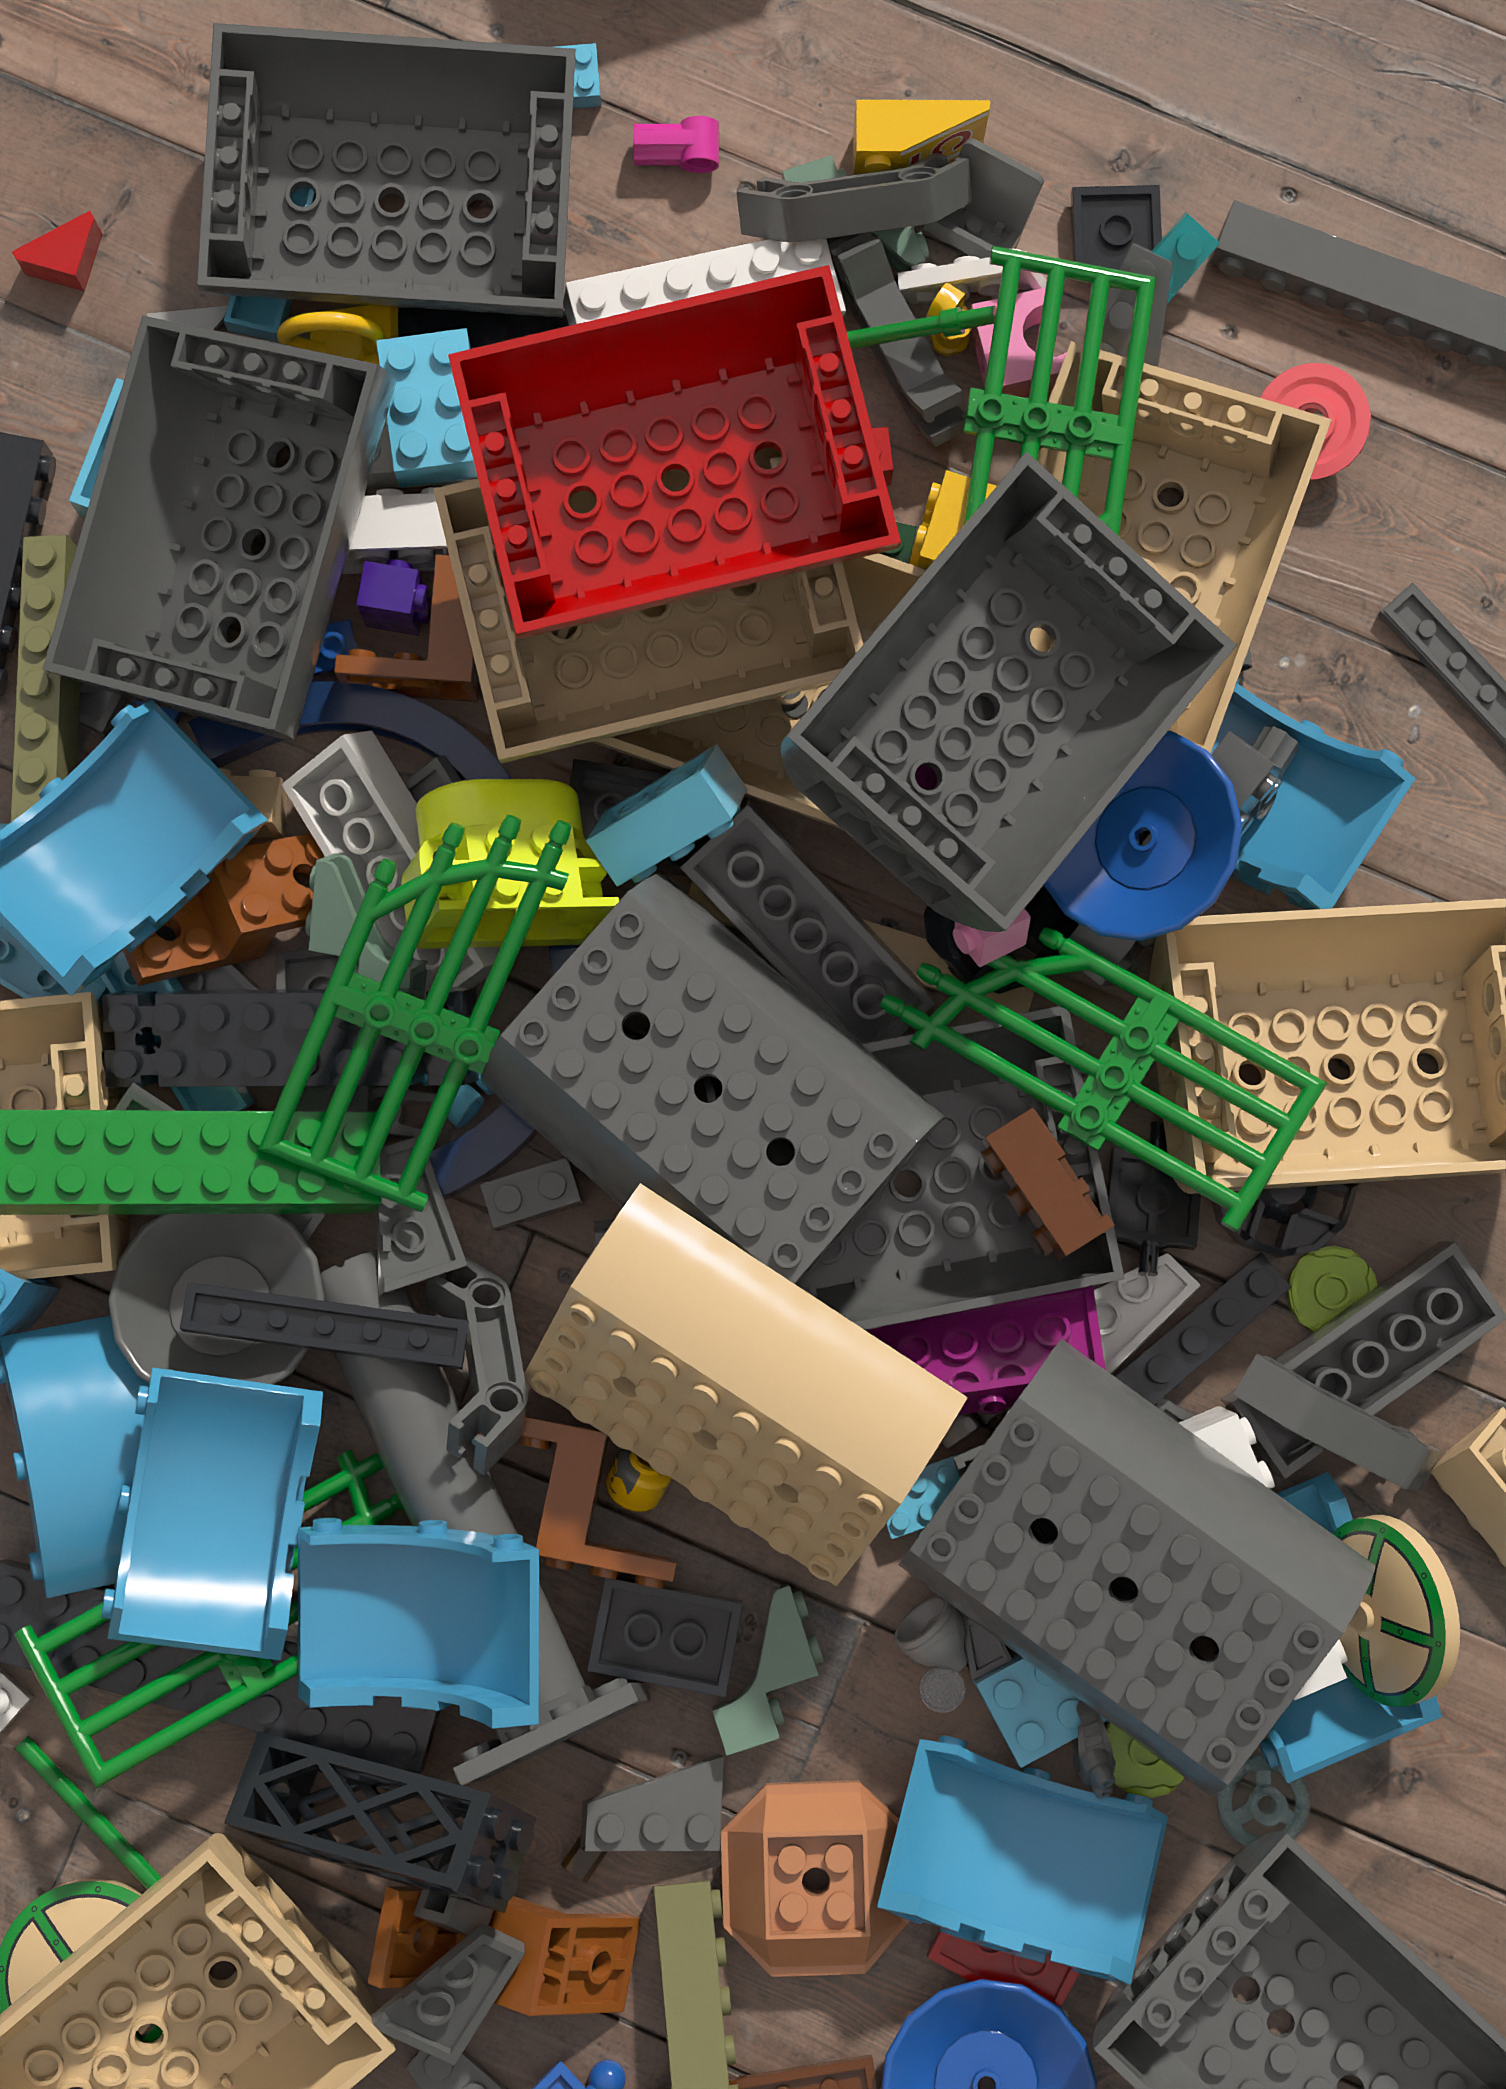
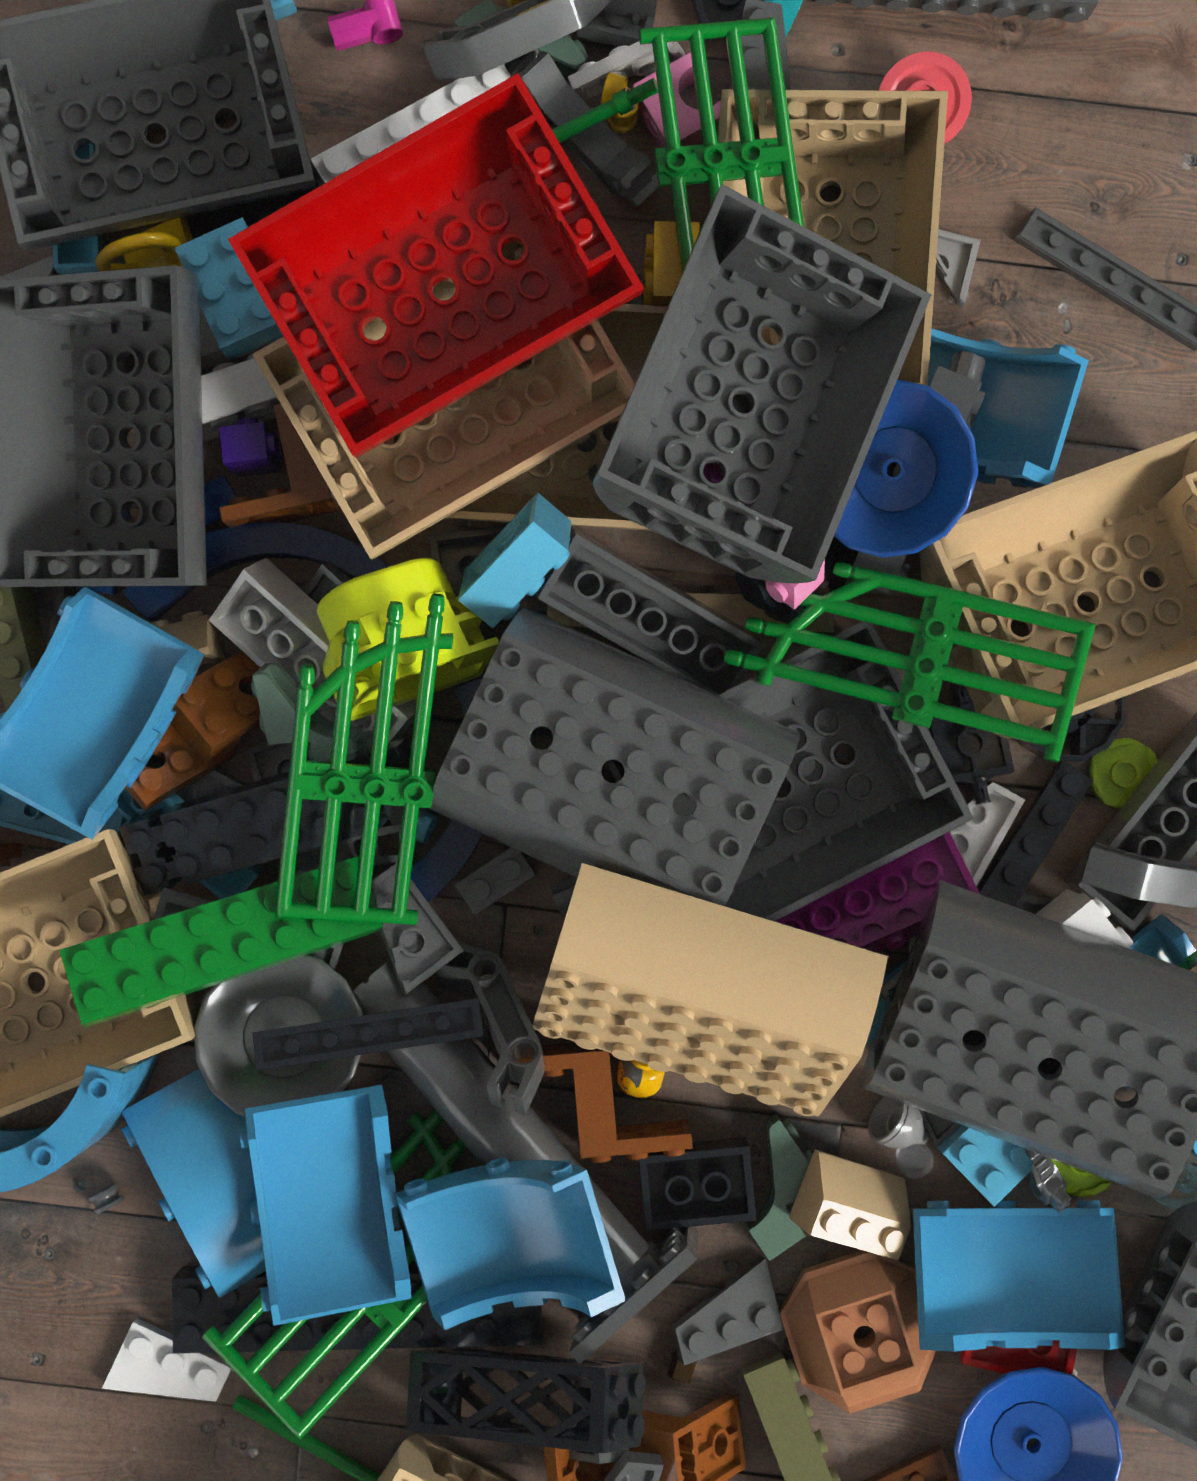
camera: 10 degrees left, 5 degrees up
reddish brown wedge [980,1108,1115,1261] -> none
none -> tan slope [789,1149,912,1260]
none -> light grey tile [936,229,981,306]

